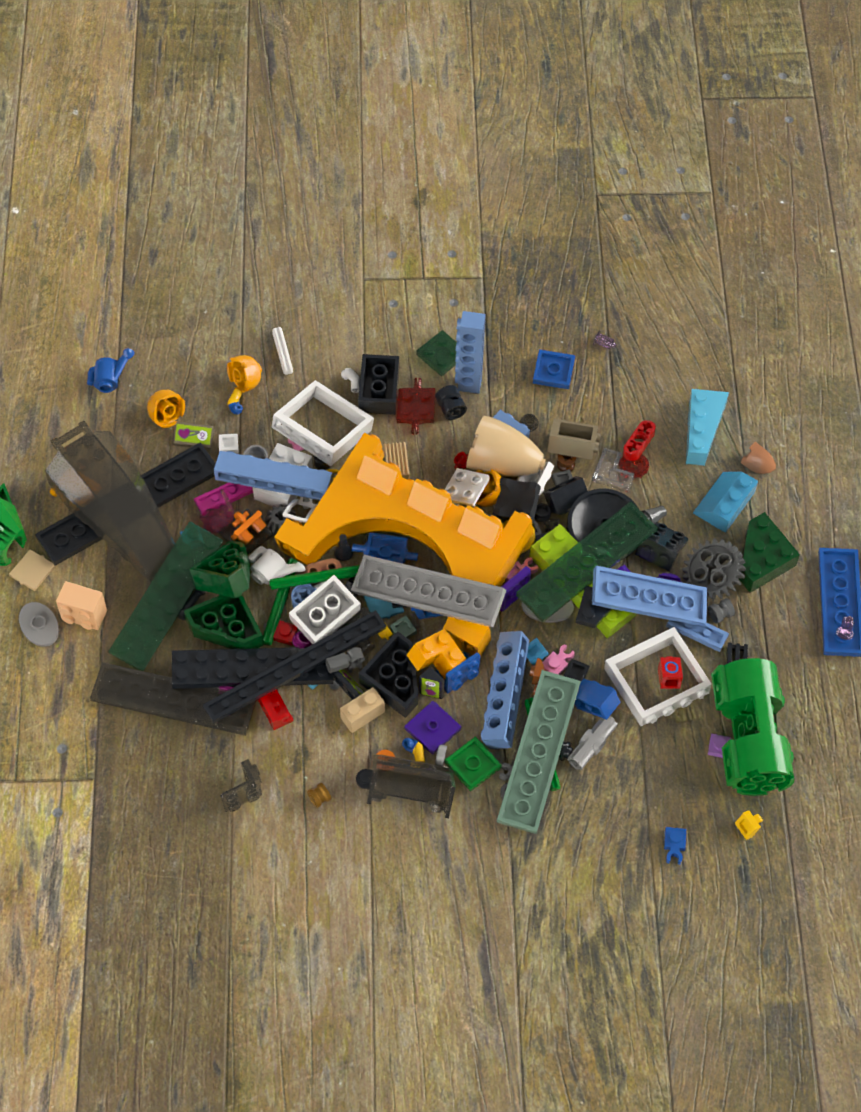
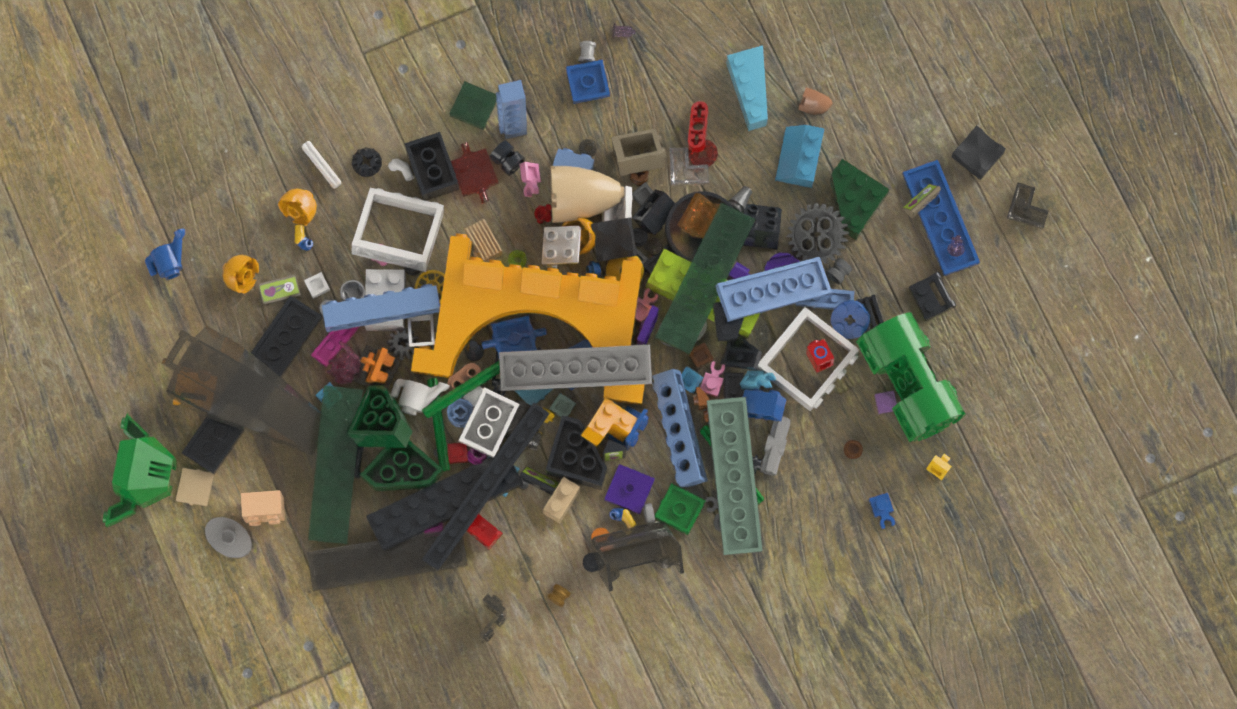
camera: 25 degrees left, 15 degrees up
dark grey bar [325,647,365,673] -> none
none -> black gear [352,147,382,177]
none -> bright pink plate [520,162,541,197]
none -> light grey bush [578,41,596,63]
none -> clear orange bracket [678,193,721,238]
none -> reddish brown plate [687,343,714,369]
none -> black wing [721,334,762,371]
none -> medium azure plate [740,371,776,390]
none -> blue plate [831,300,870,339]
none -> reddish brown plate [843,440,863,459]
none -> dark tan slope [903,184,941,218]
none -> black plate [908,272,957,321]

